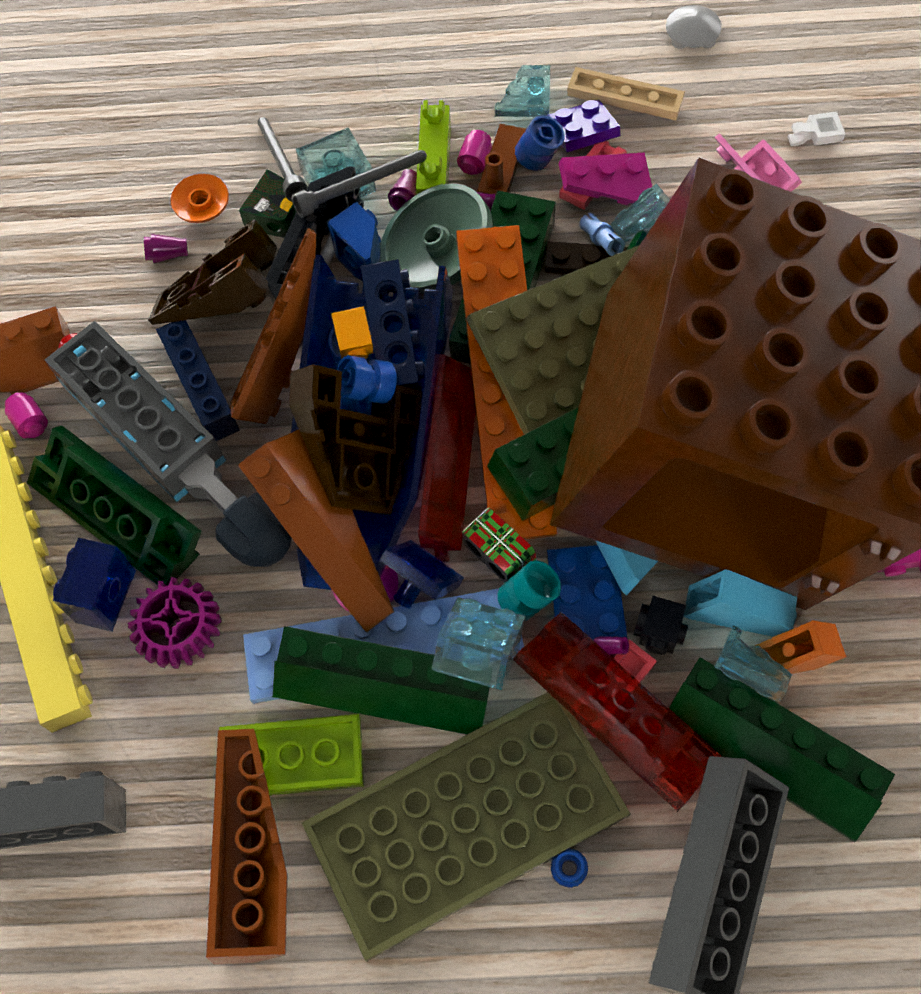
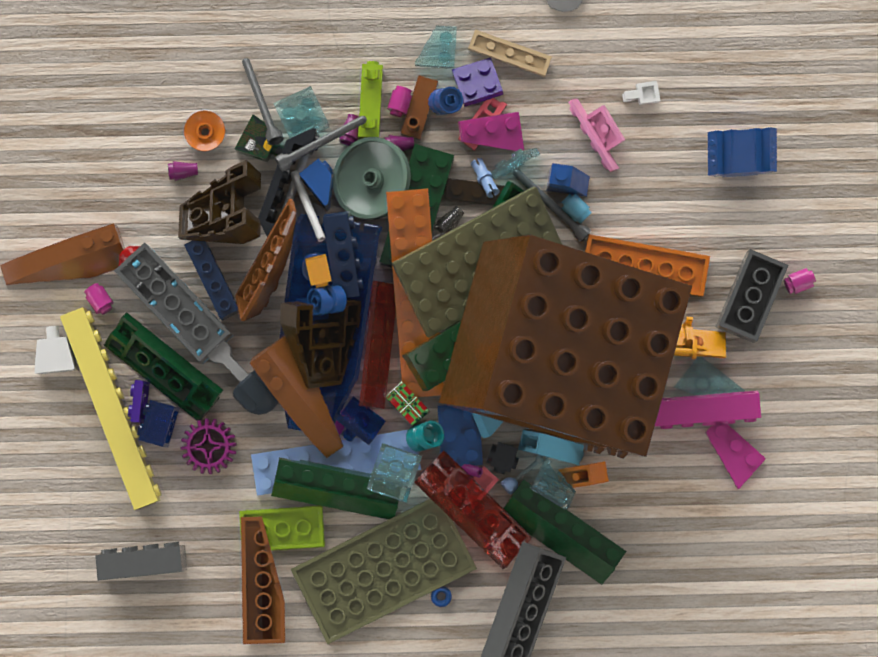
camera: 10 degrees left, 20 degrees up
none -> dark purple plate [128,380,150,424]
none -> white piece [290,171,326,242]
none -> hinge [500,455,544,495]

